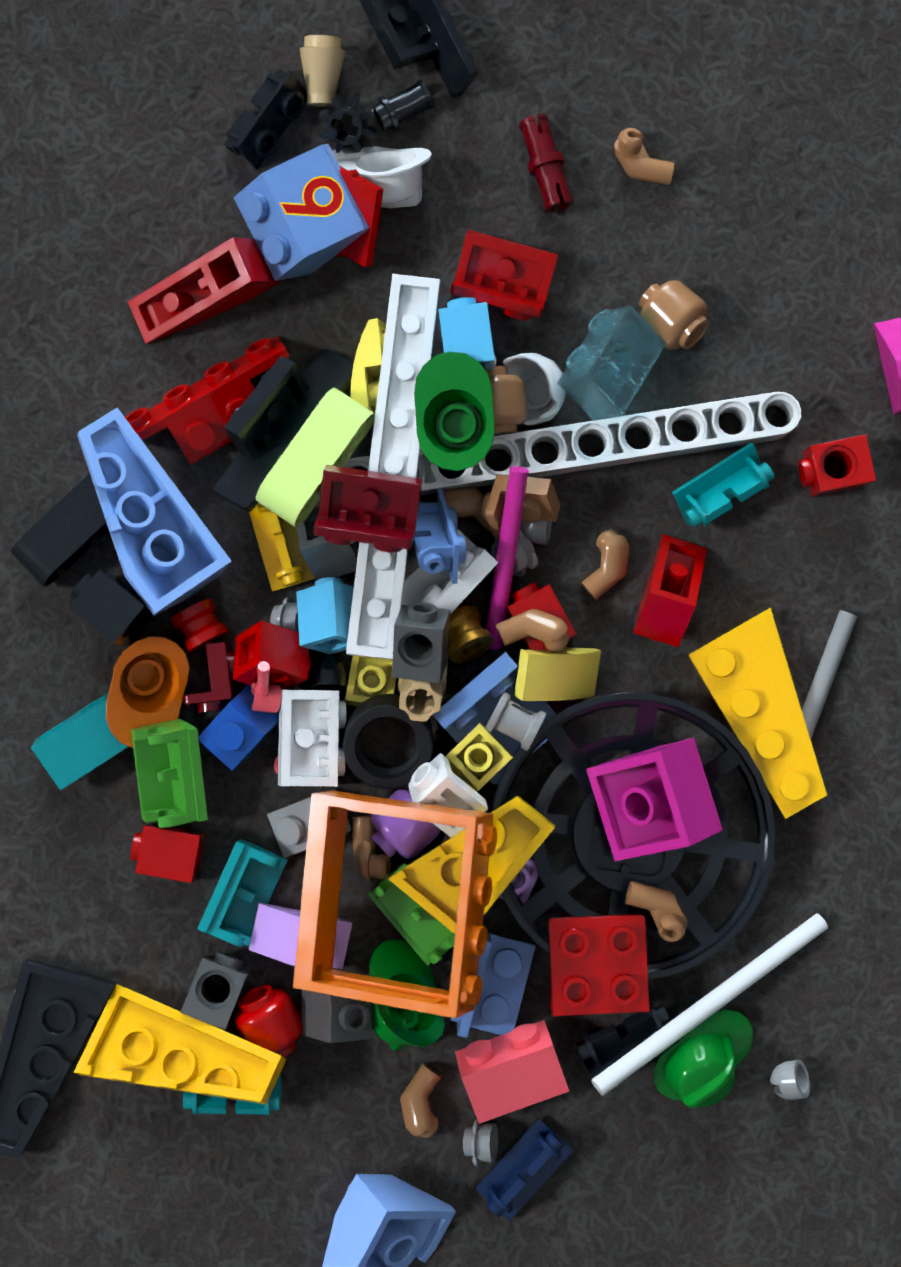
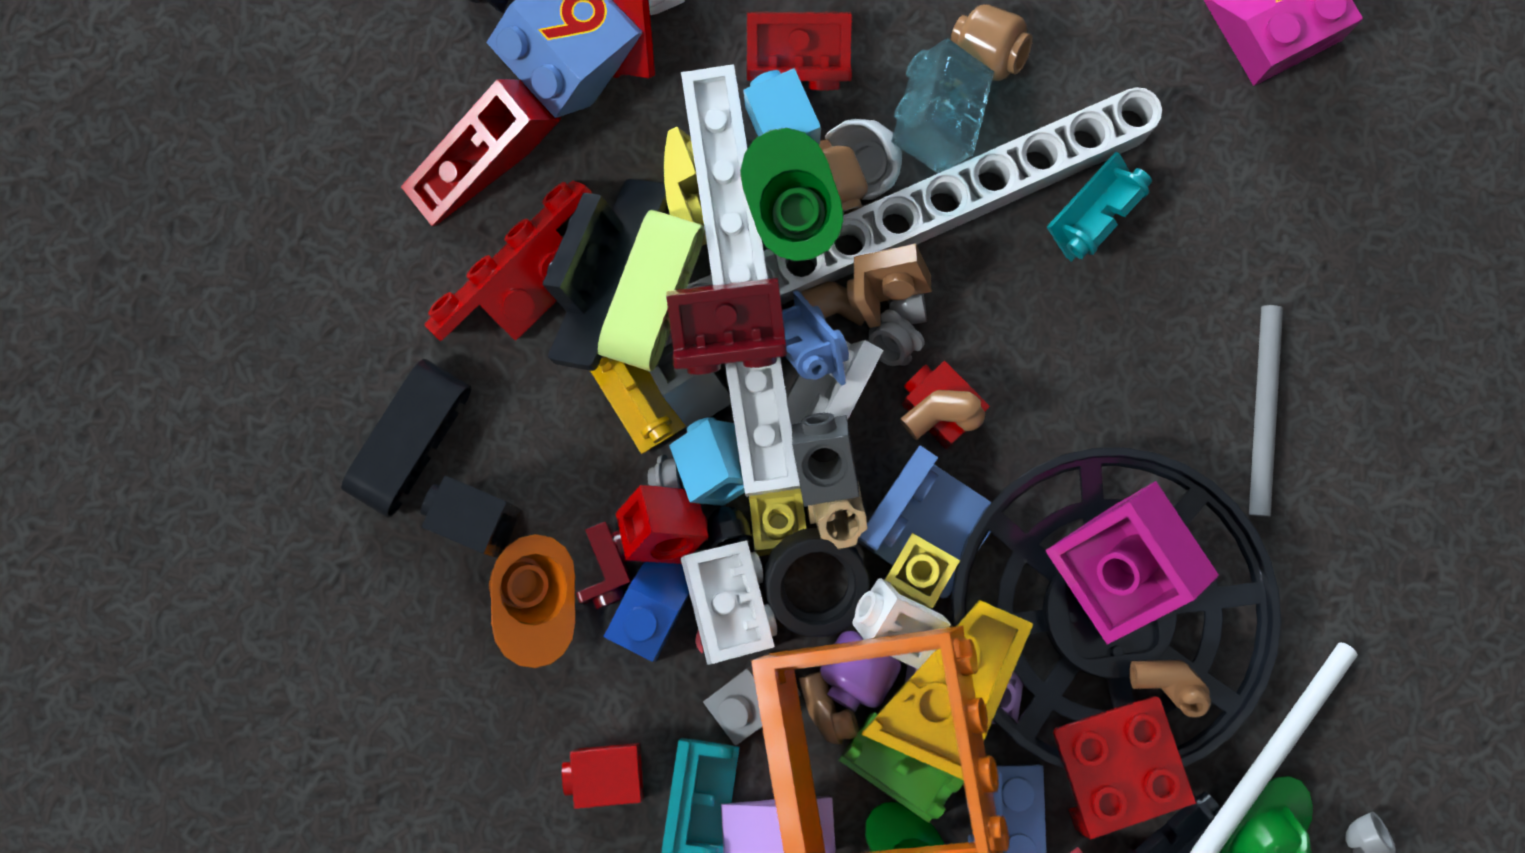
camera: 15 degrees left, 5 degrees down
teal hinge [31,692,129,791] -> none
light blue wedge [77,408,232,615] -> none
bright green hinge [131,719,208,828] -> none
red wheel [170,598,229,653] -> none
coral hand [251,662,281,713] -> none
pearl gold wheel [448,605,494,663] -> none
light grey bush [485,692,547,751] -> none
dark pink bar [486,466,529,650] -> none
light yellow slope [514,647,601,701] -> none
medium nougat arm [581,529,629,601] -> none
red slope [633,534,707,647] -> none
yellow wing [688,608,827,819] -> none
red brick [798,434,876,497] -> none

